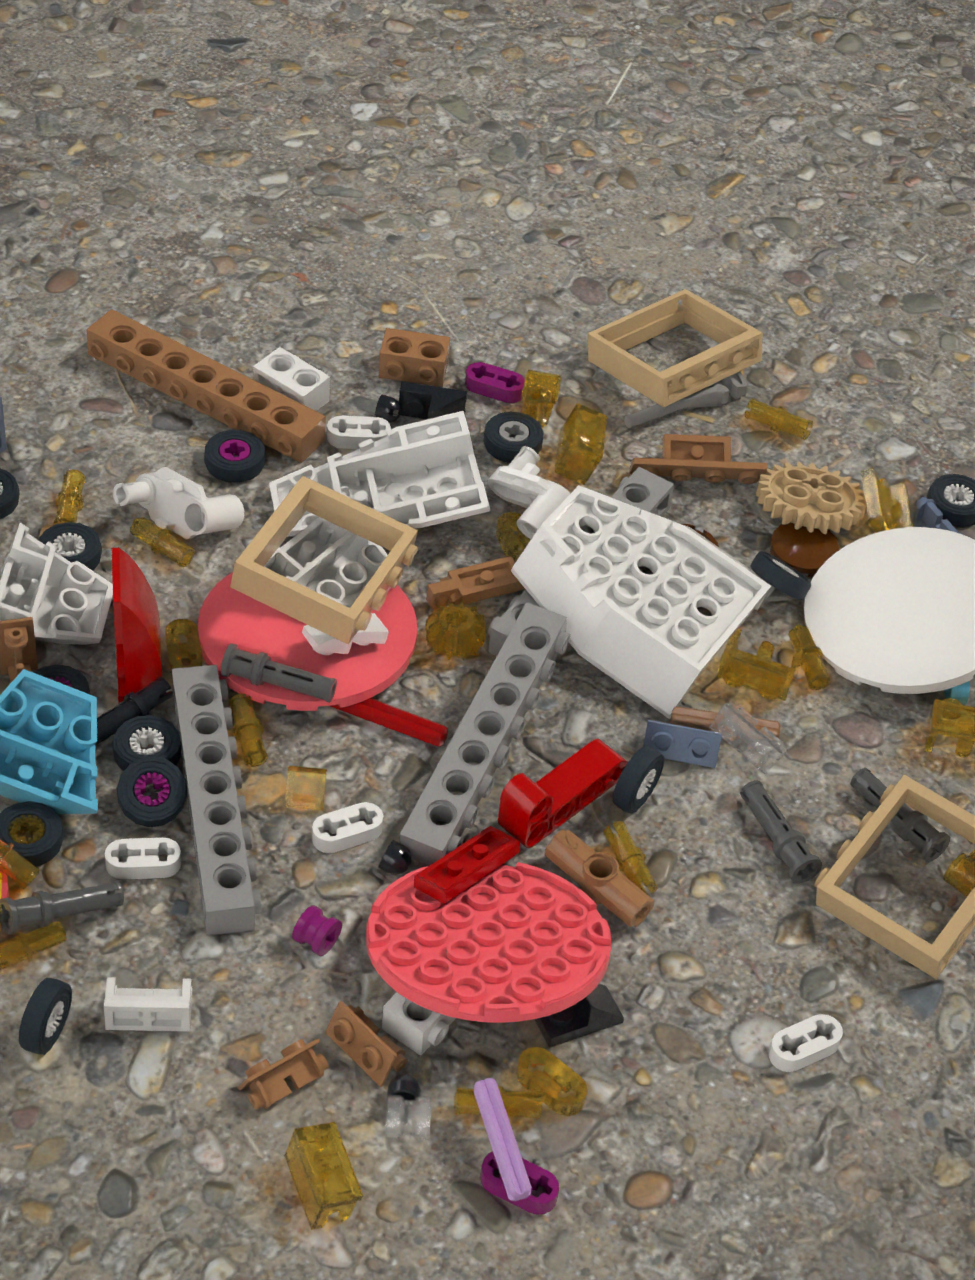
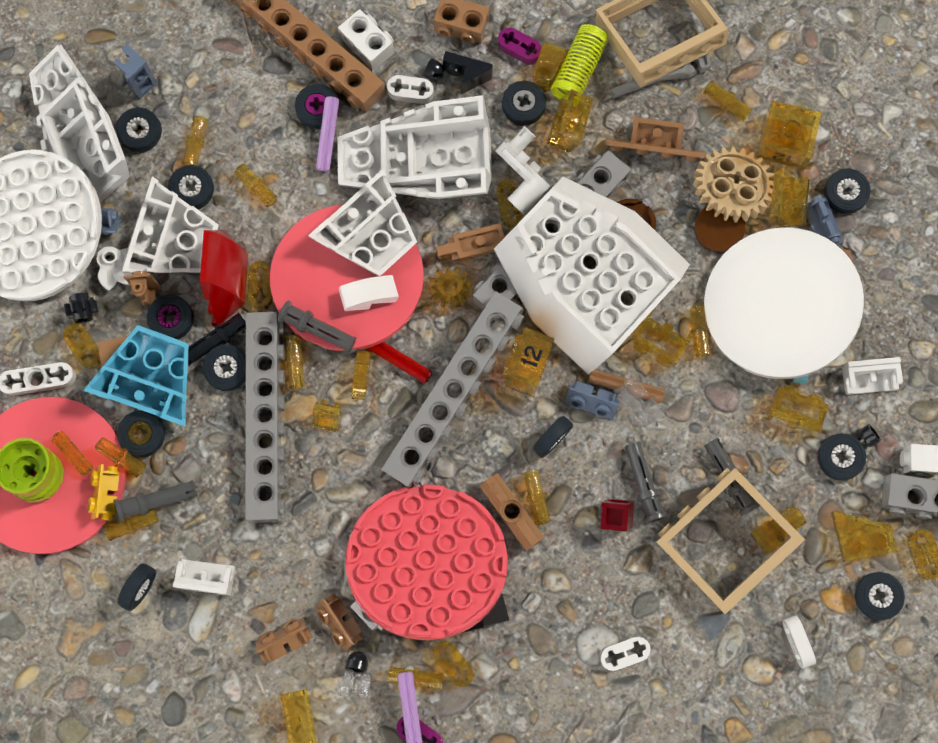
camera: 15 degrees right, 30 degrees up
white beam [105,838,181,879] -> none
white piece [113,467,244,539] -> none
black bush [117,757,187,827] -> none
tan window [230,476,418,645] -> none
magenta wheel [292,905,342,956] -> none
white beam [312,802,383,853] -> none
black hinge [378,840,412,875] -> none
red tile [414,826,520,904] -> none
red beam [498,738,628,848] -> none
black bush [750,551,811,600] -> none
none -> lavender axle [316,96,339,172]
none -> clear yellow beam [352,351,371,400]
none -> clear yellow brick [502,328,554,398]
none -> neon yellow piece [551,24,609,104]
none -> dark red brick [600,498,634,532]
none -> clear yellow brick [756,100,822,169]

